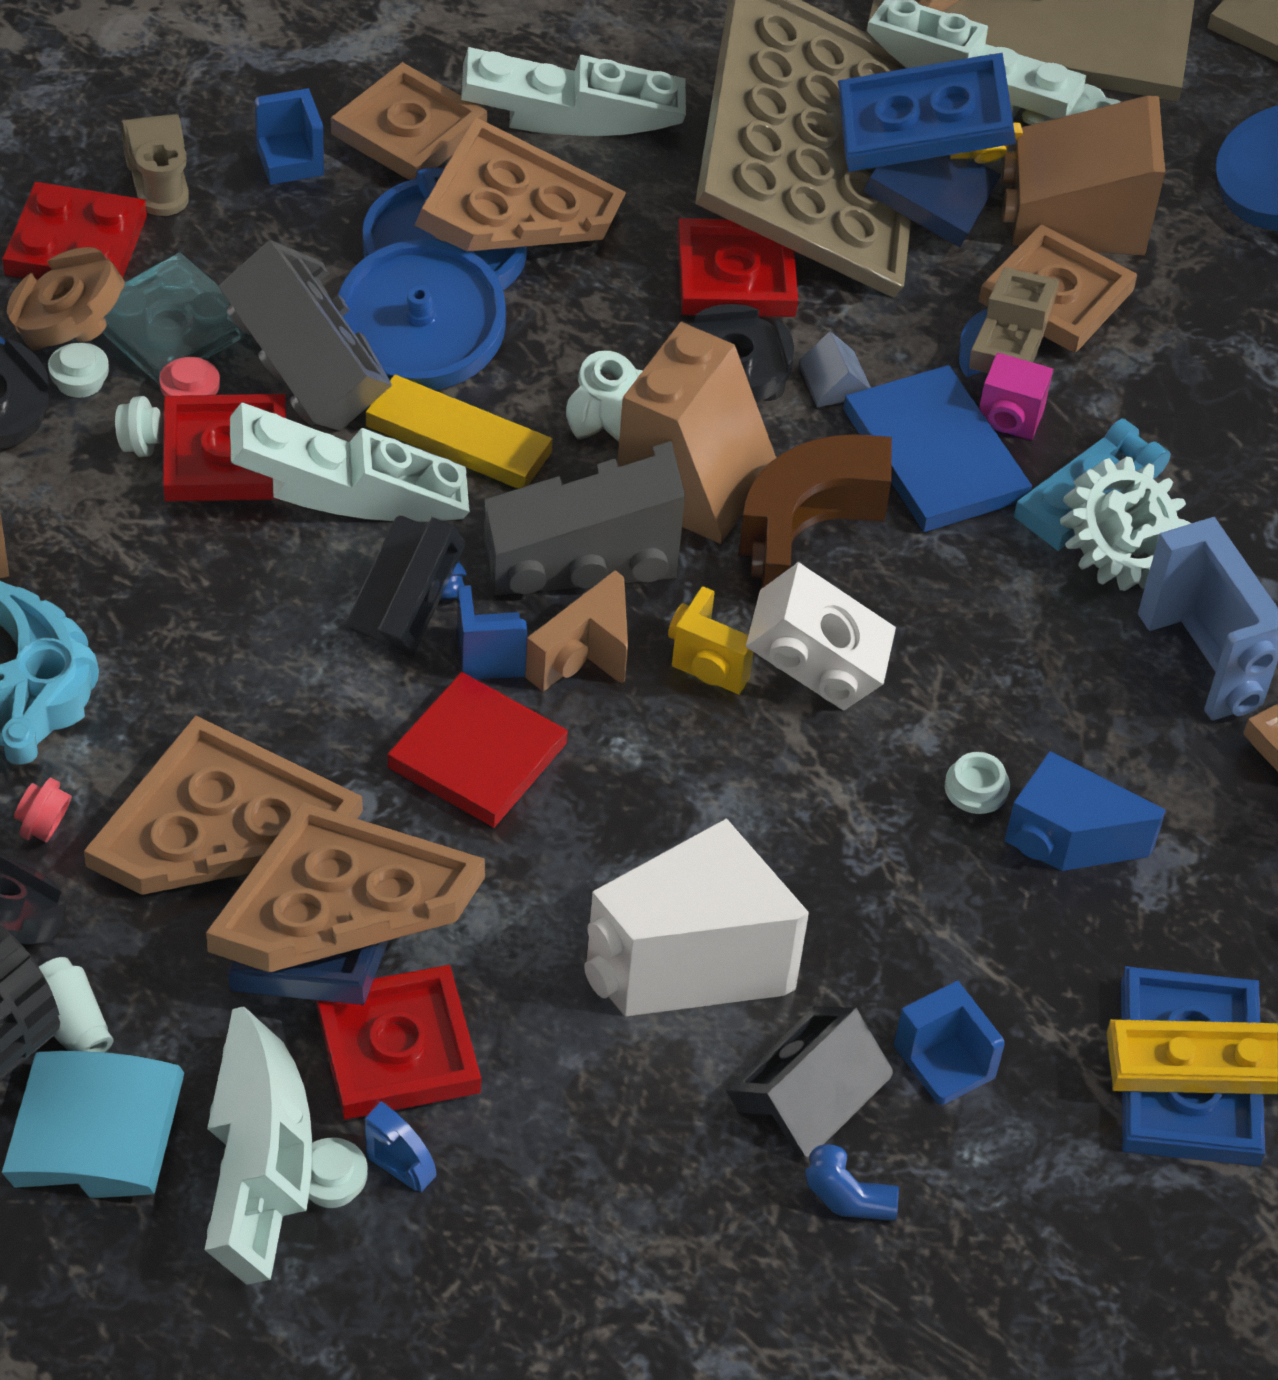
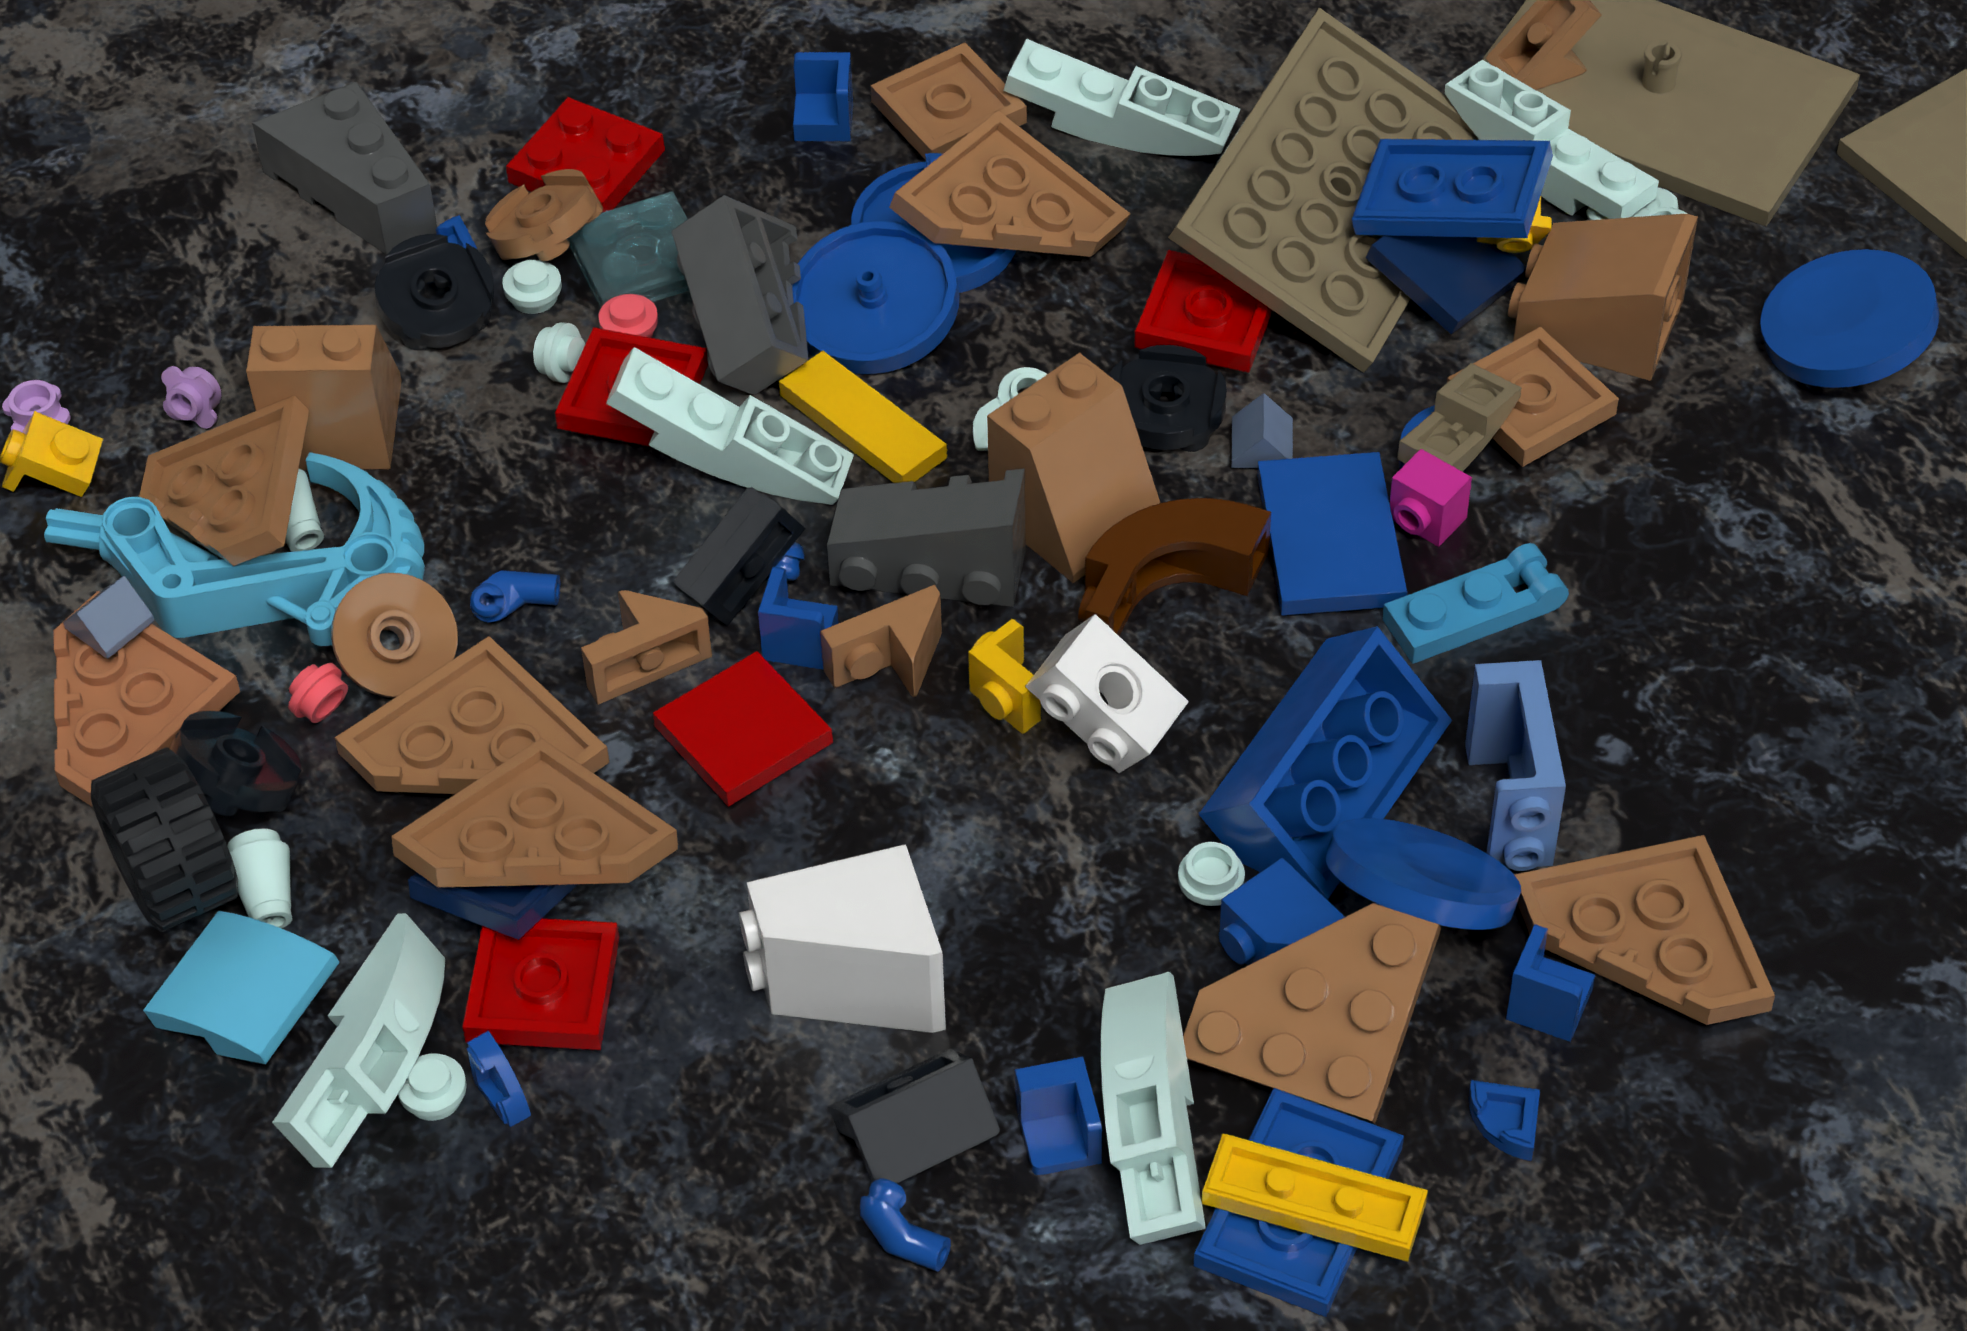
camera: 25 degrees right, 0 degrees up
dark tan piece [121,114,189,216] -> none
light aqua gear [1060,457,1191,591] -> none
none -> medium nougat dish [331,573,458,698]
none -> blue arm [470,570,561,622]
none -> medium nougat slope [581,590,712,705]
none -> light aqua slope [1101,972,1206,1245]
none -> medium nougat plate [1183,903,1441,1124]
none -> blue slope [1199,626,1452,899]
none -> blue piece [1326,818,1521,930]

